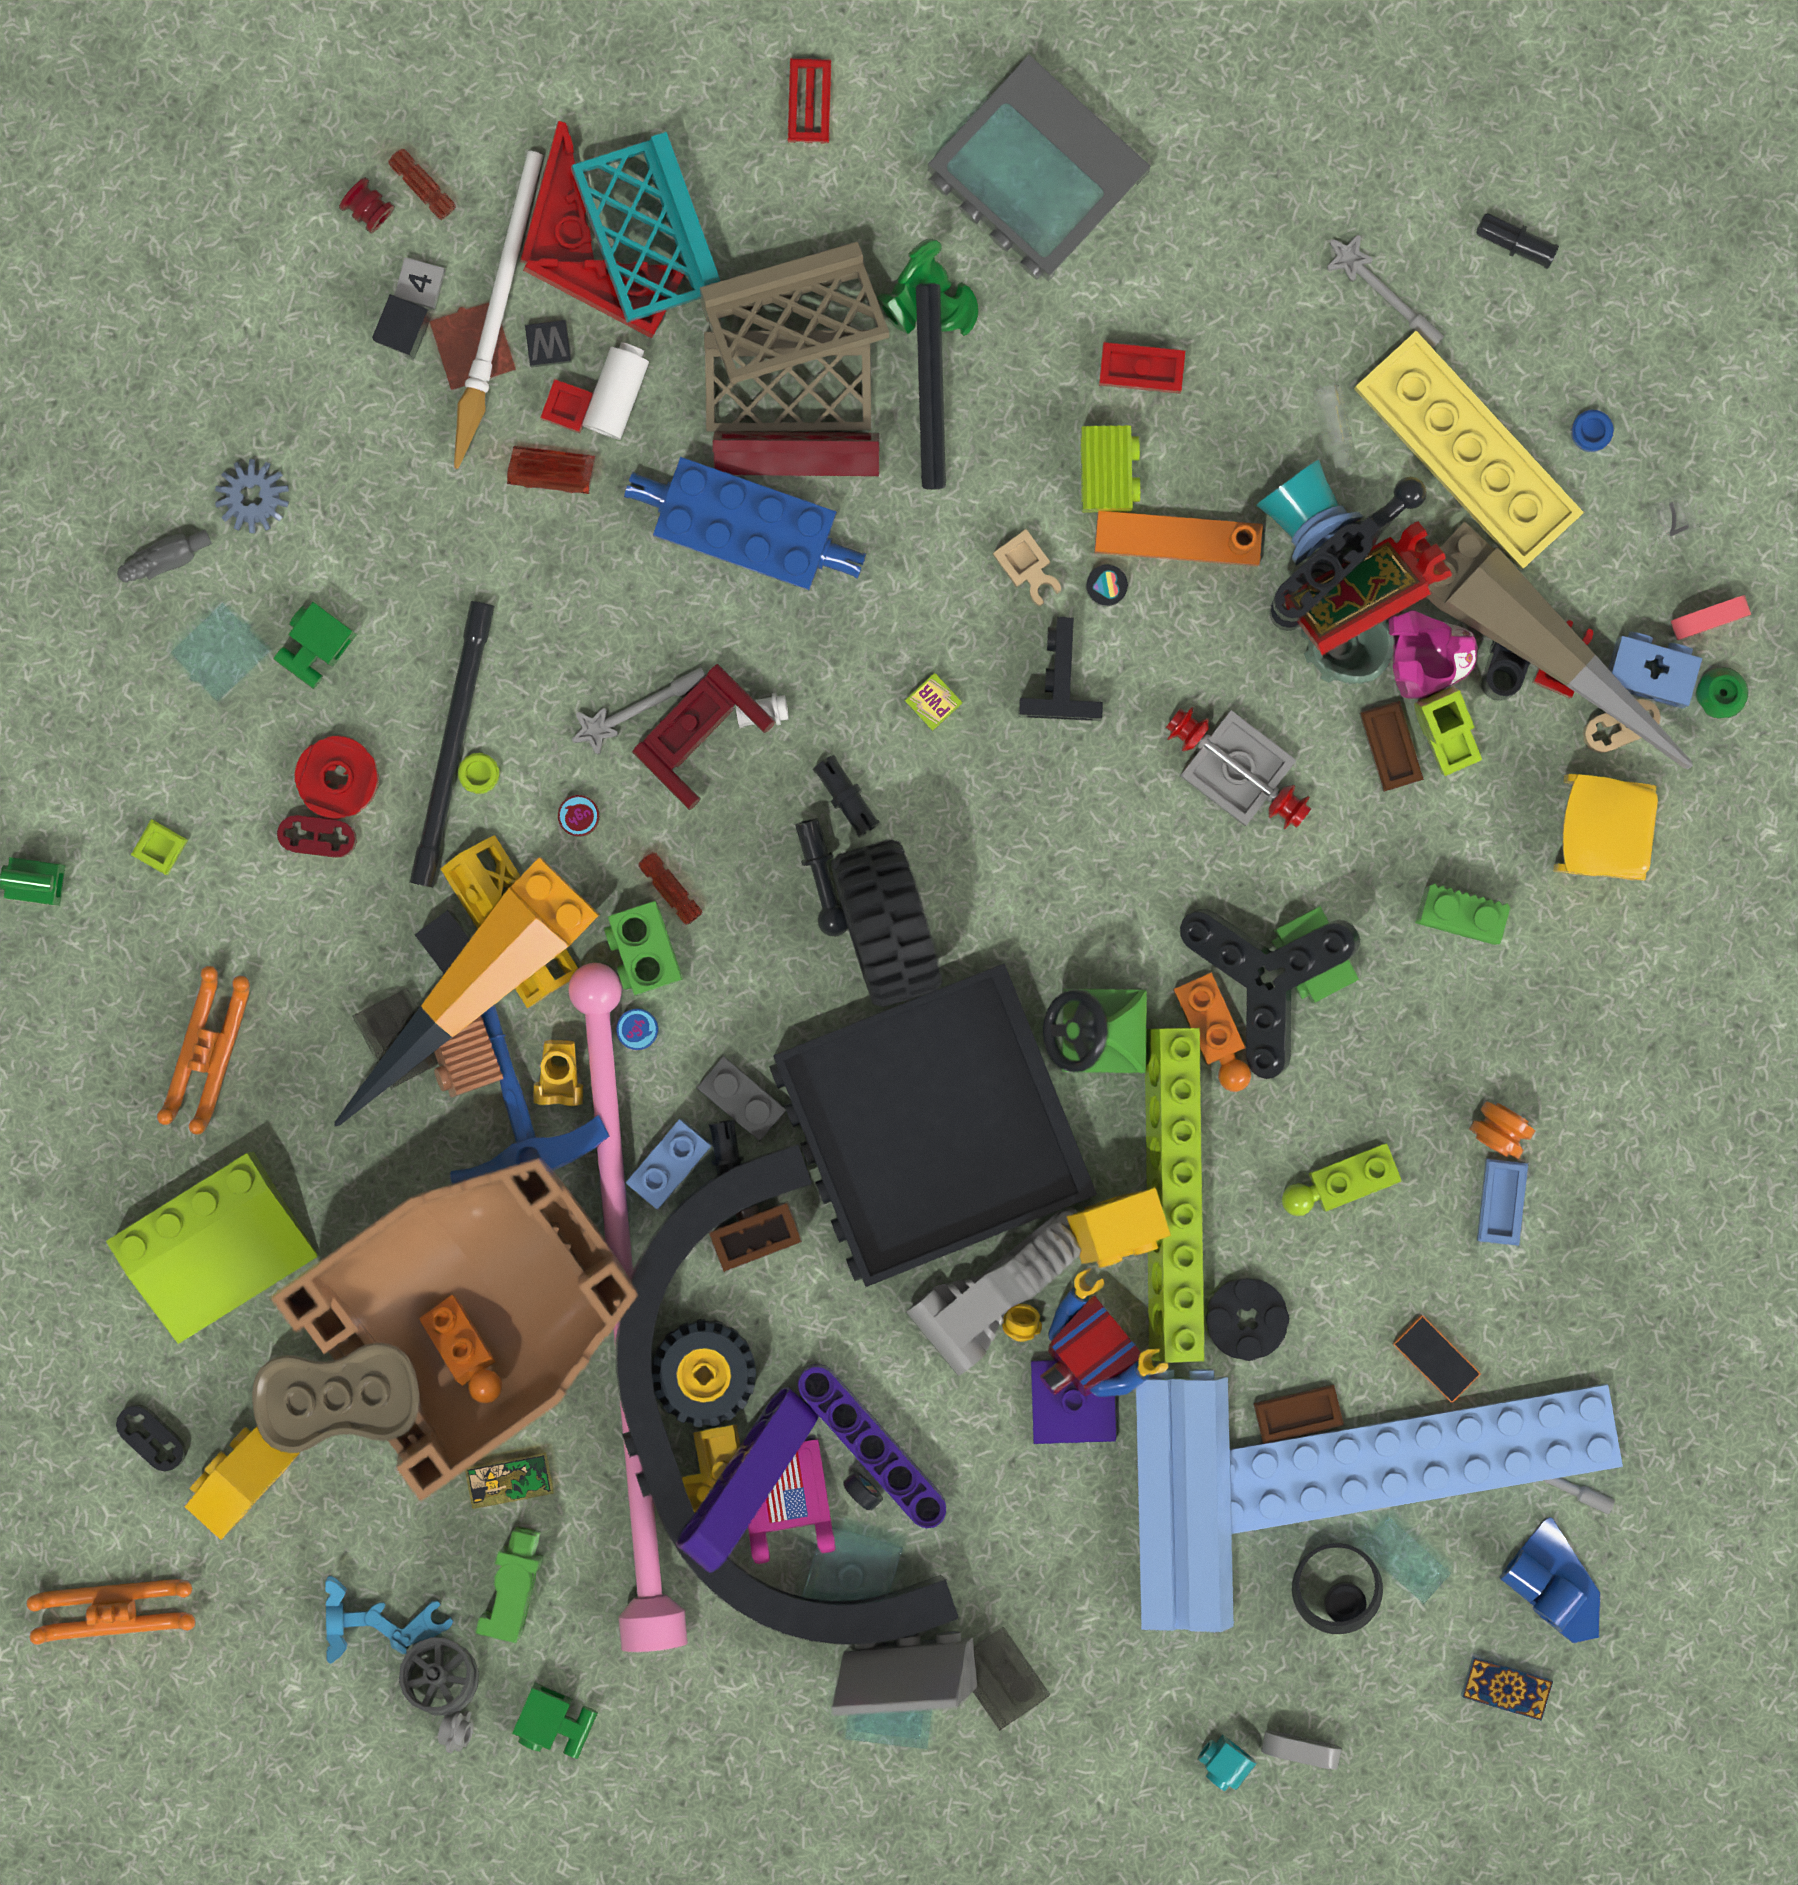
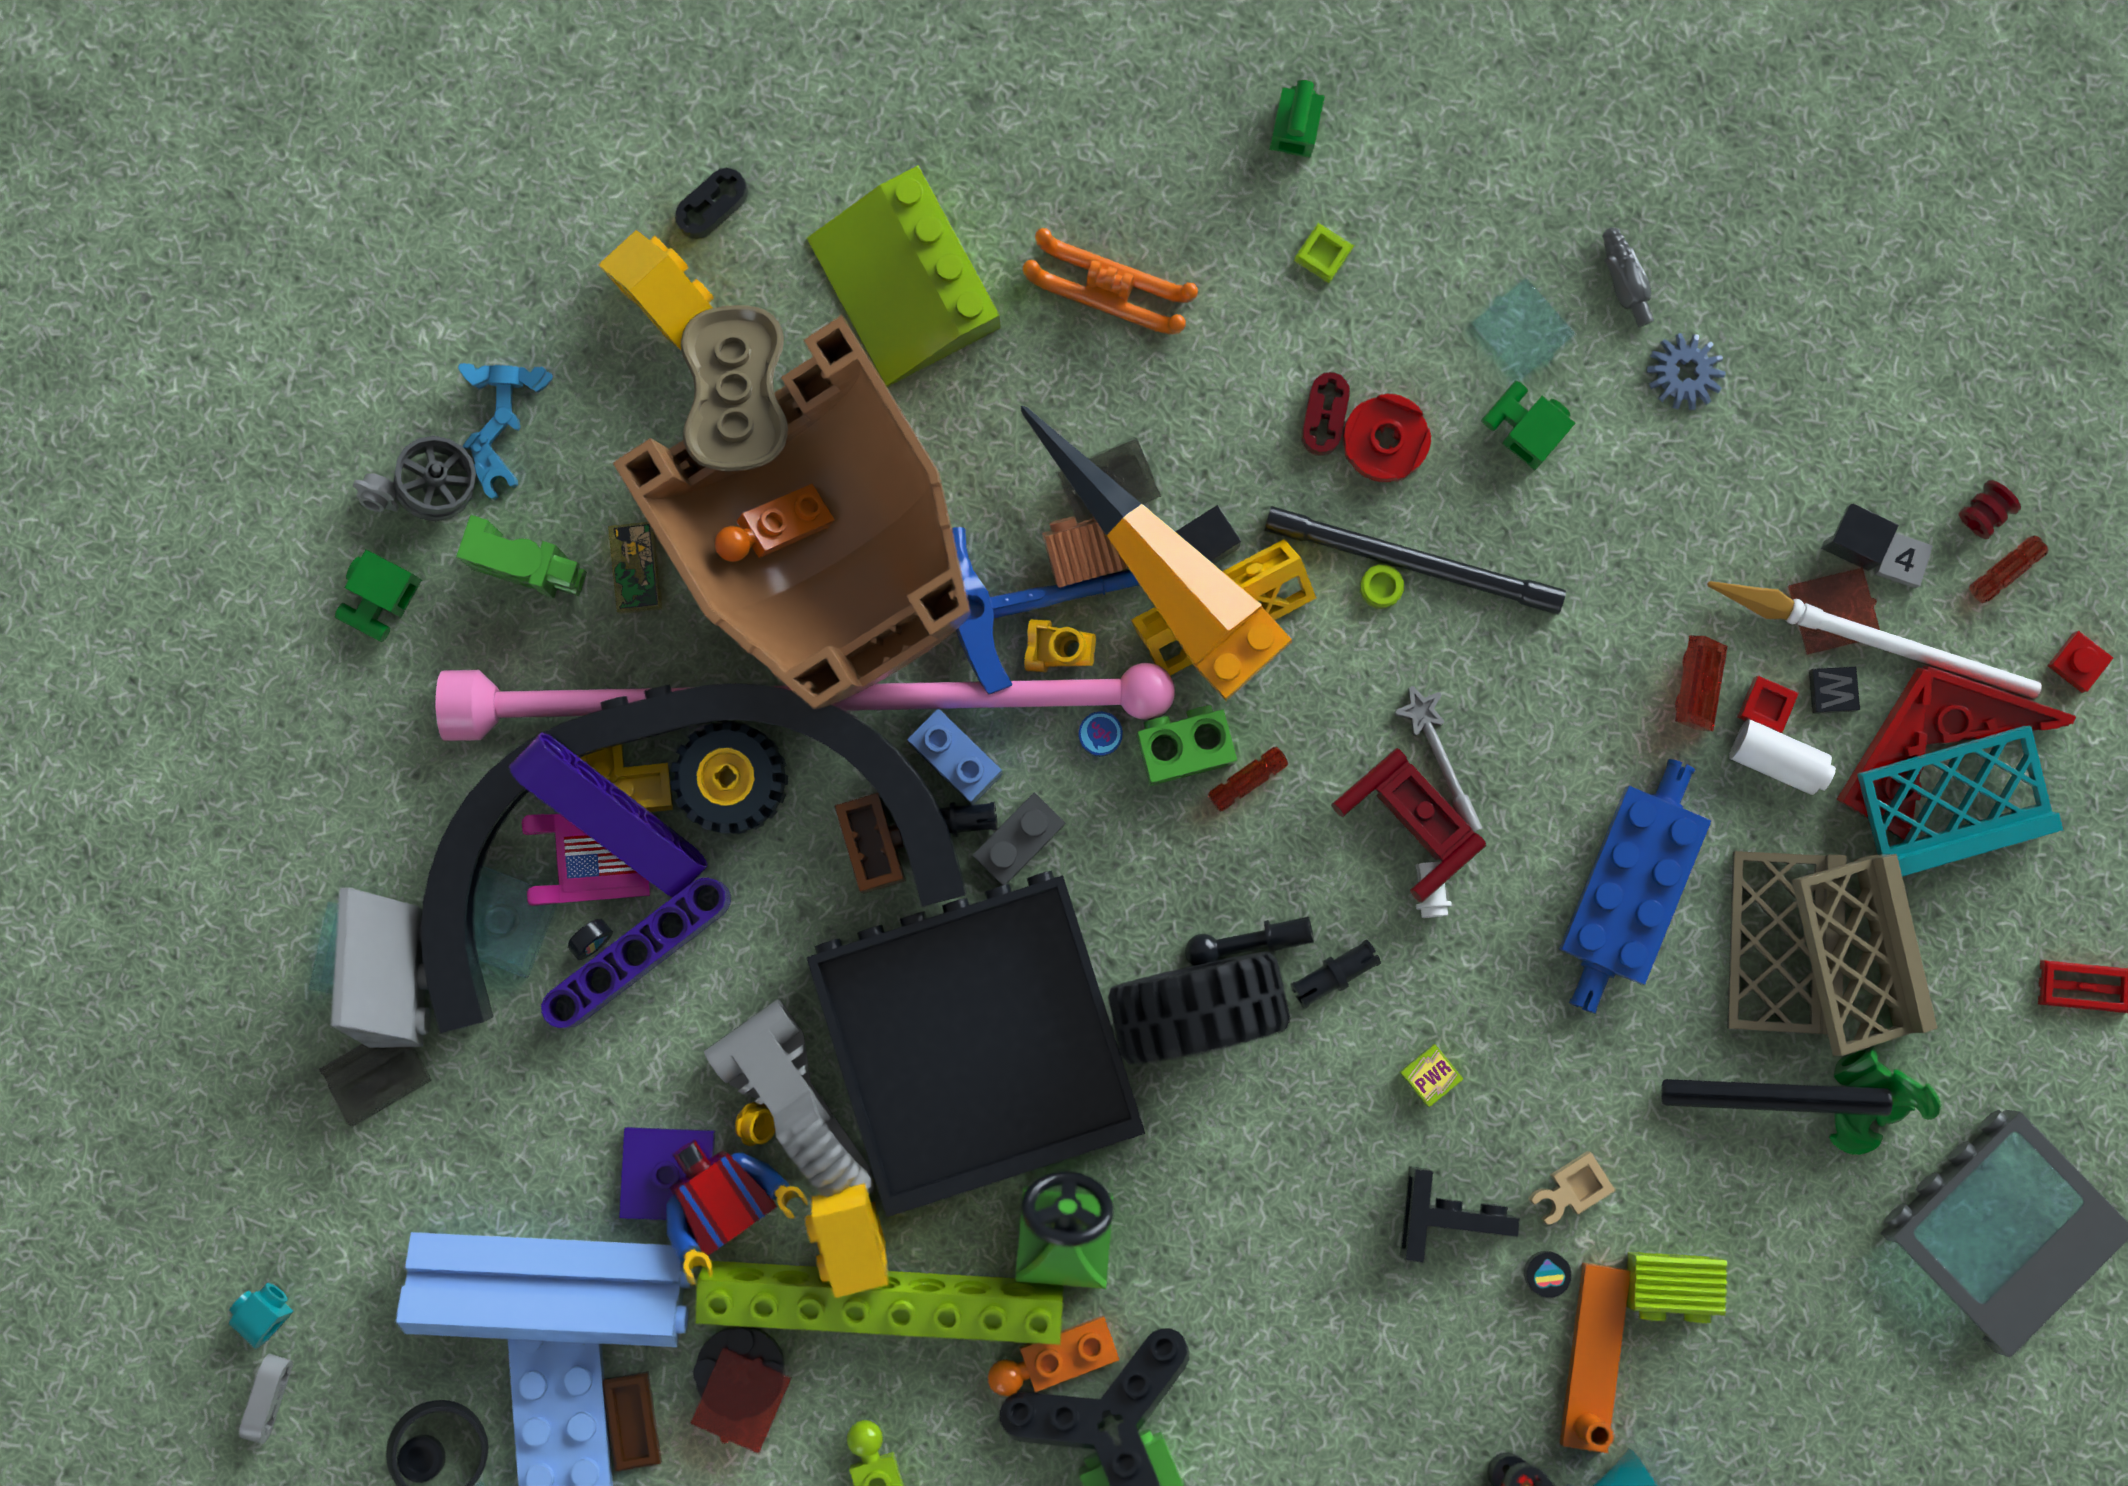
camera: 90 degrees right, 5 degrees down
orange piece [26,1579,196,1645] -> none
tile [558,795,600,837] -> none
dark red fence [713,431,880,476] -> none
red plate [1099,342,1186,394] -> none
light grey plate [1165,707,1311,830] -> none
none -> clear red piece [690,1348,792,1454]
none -> red plate [2047,631,2113,693]

